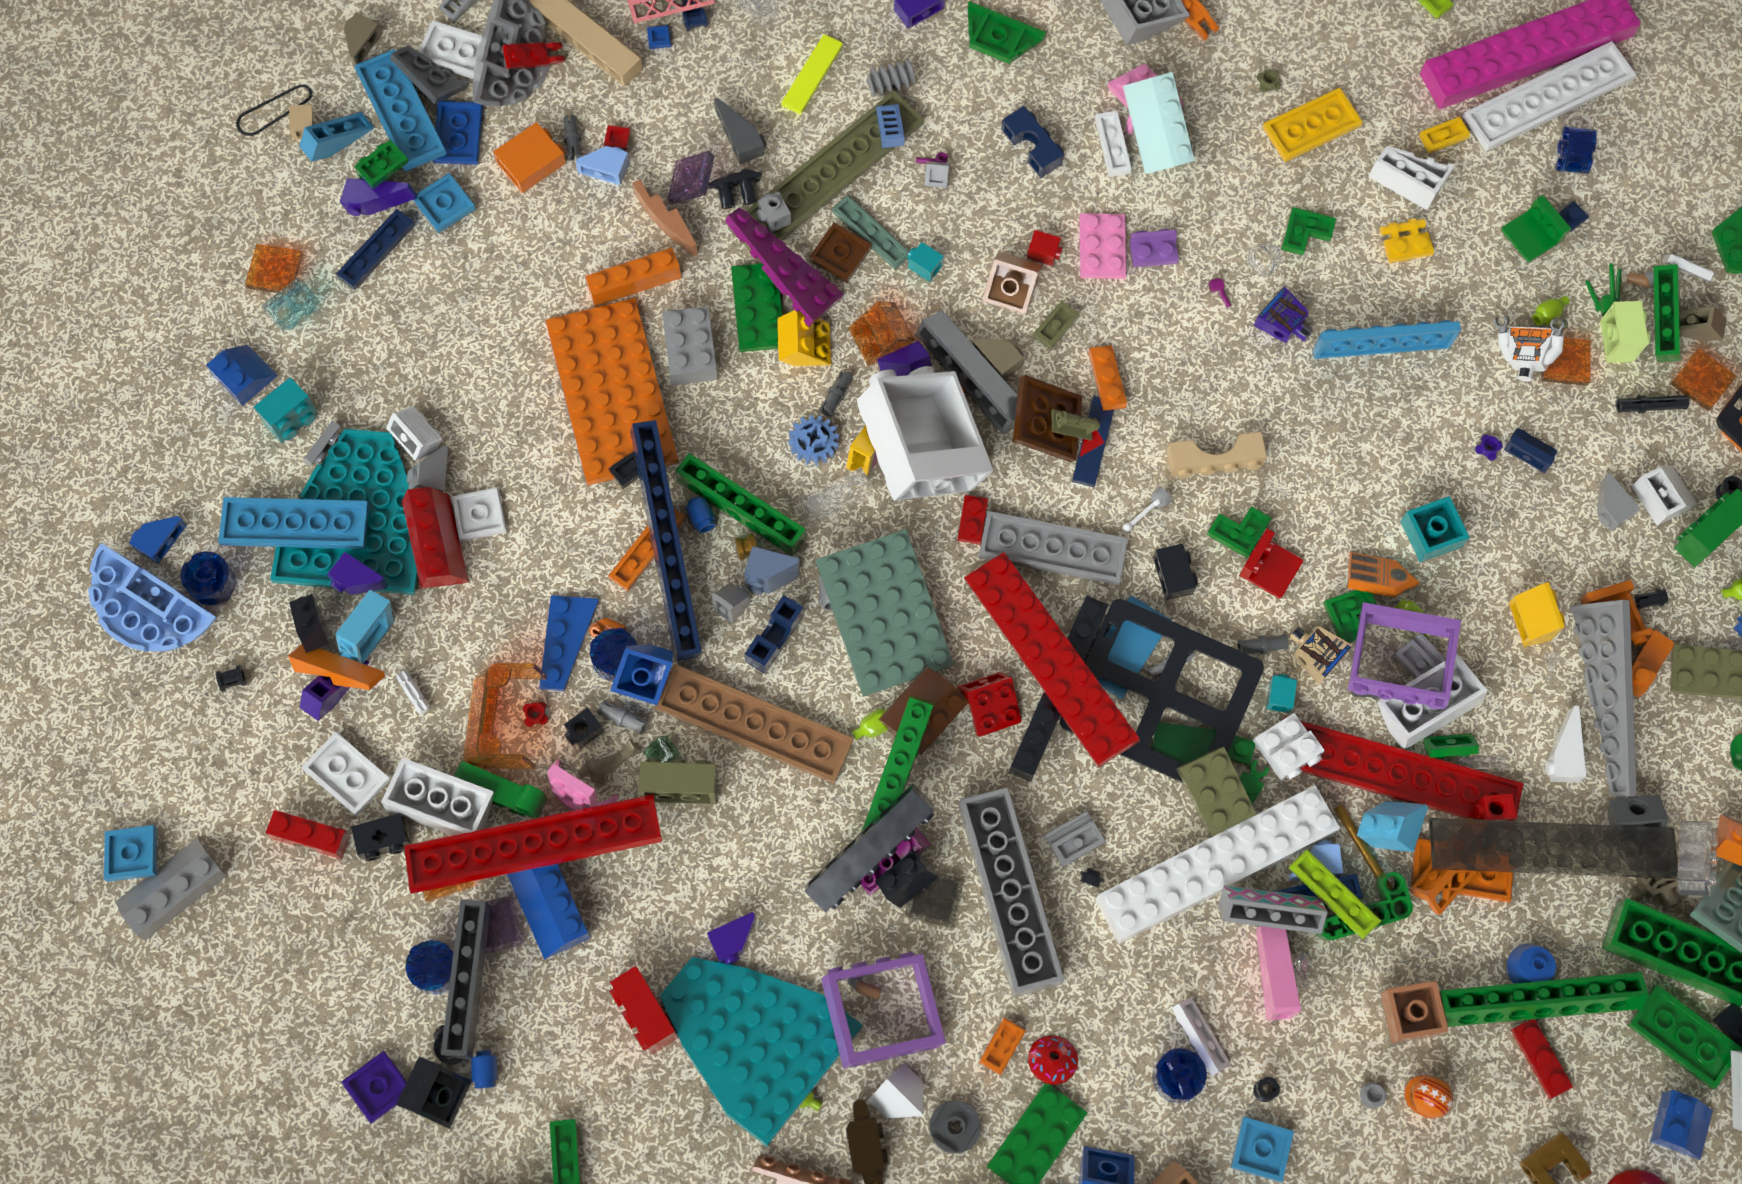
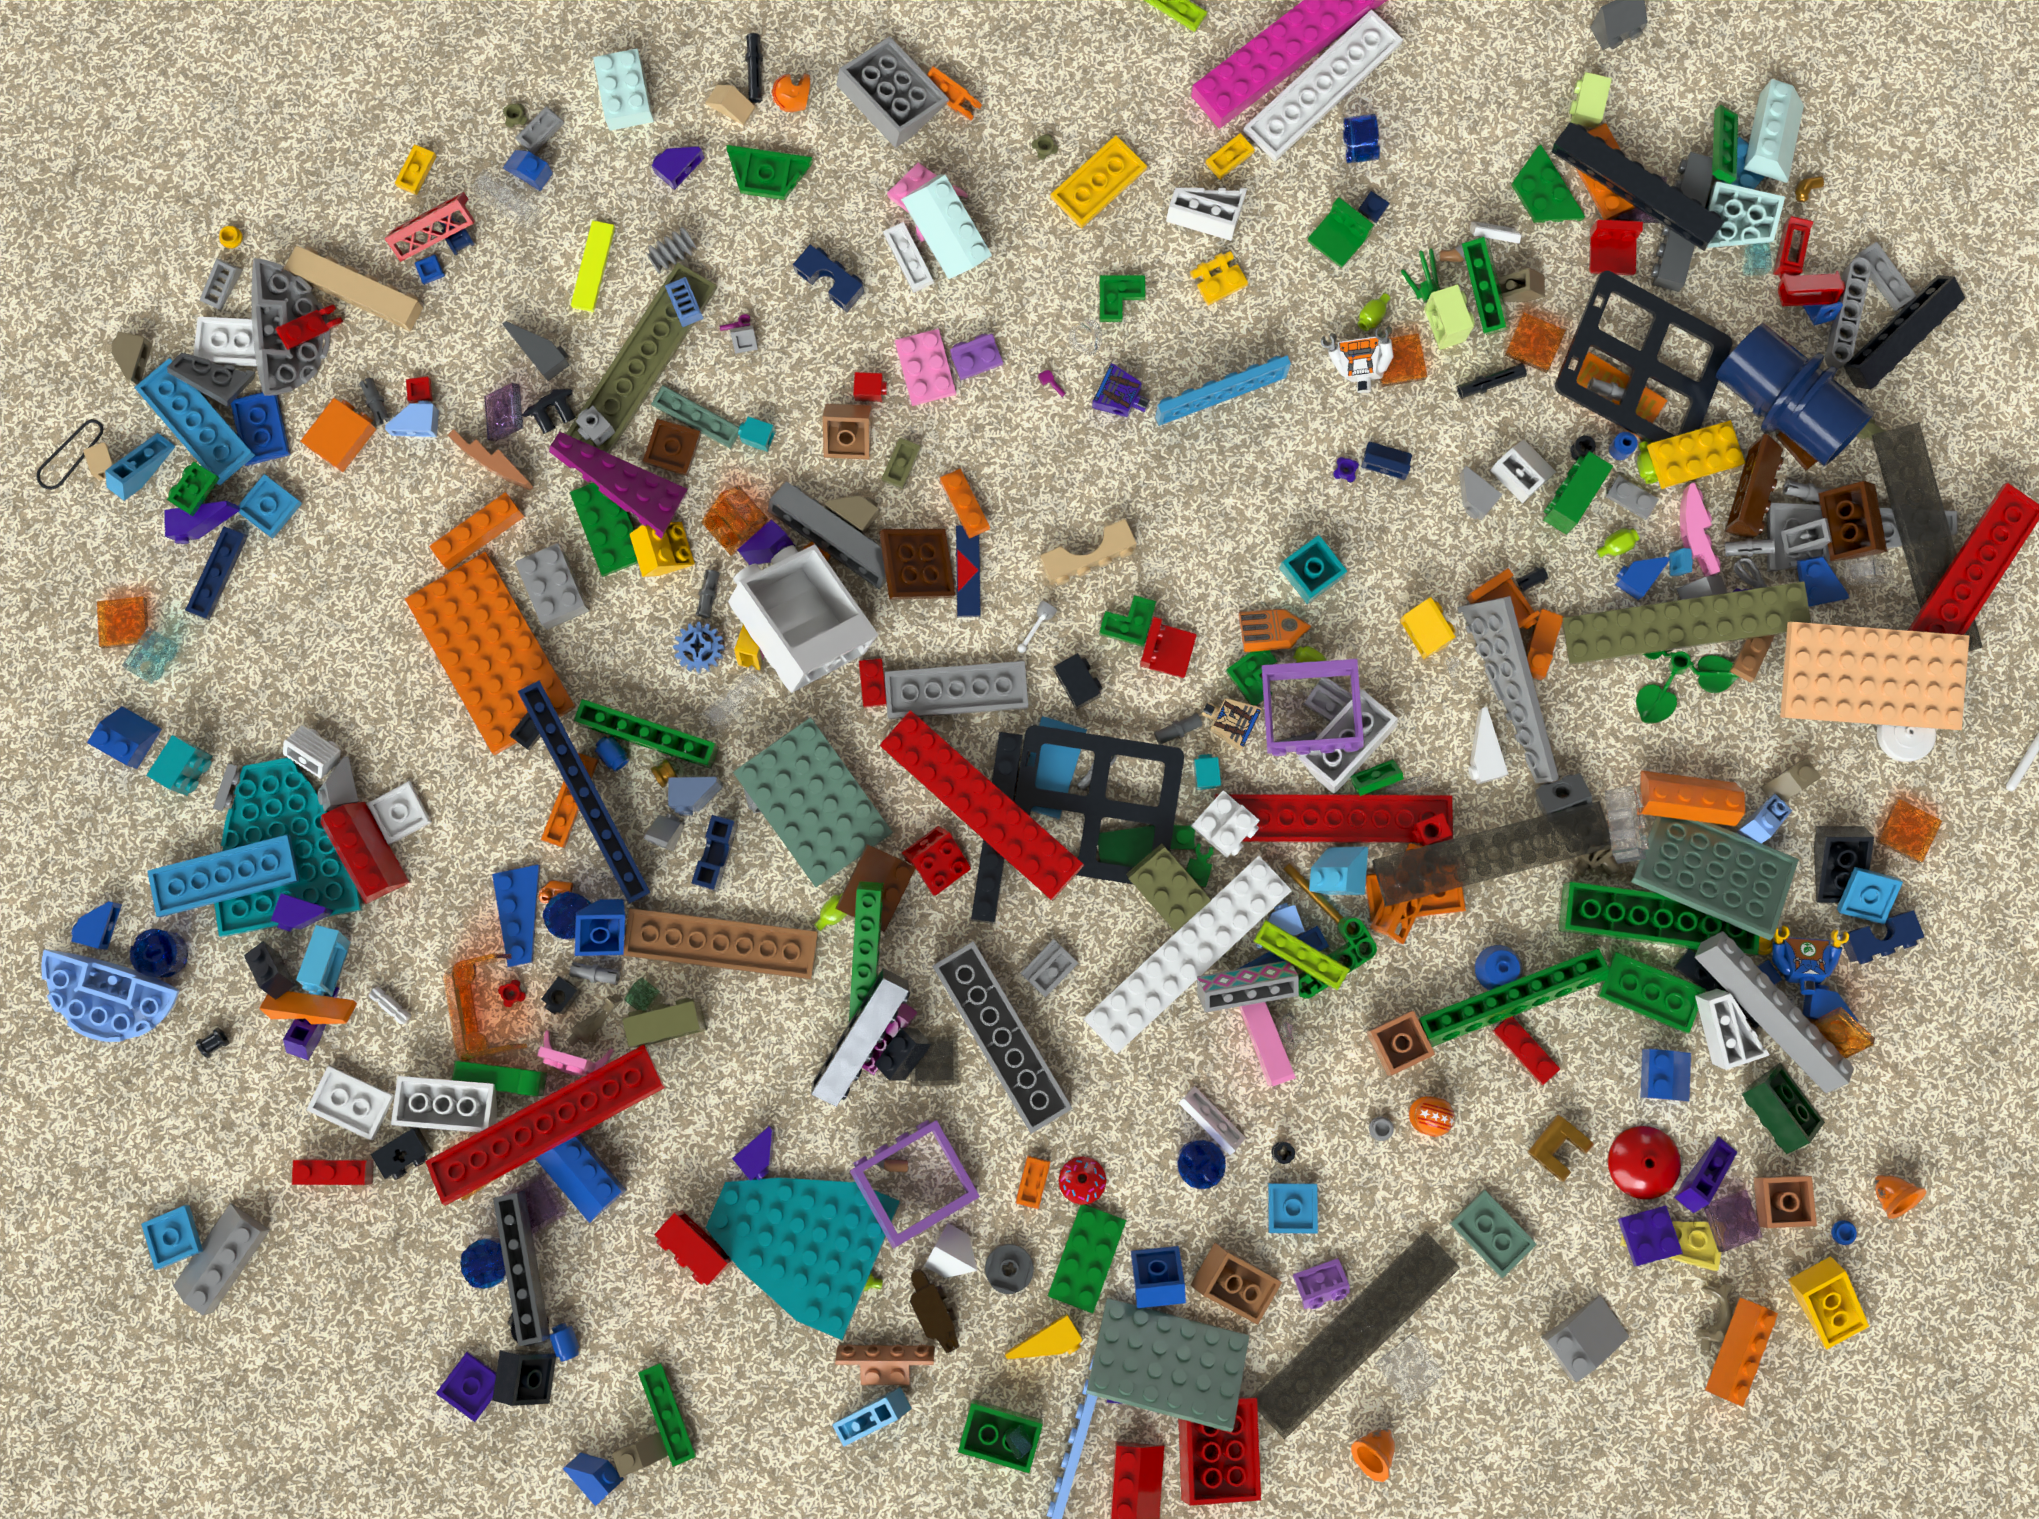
camera: 10 degrees left, 10 degrees up
olive hinge [1051,409,1100,441] -> none
black plate [1080,868,1105,888] -> none

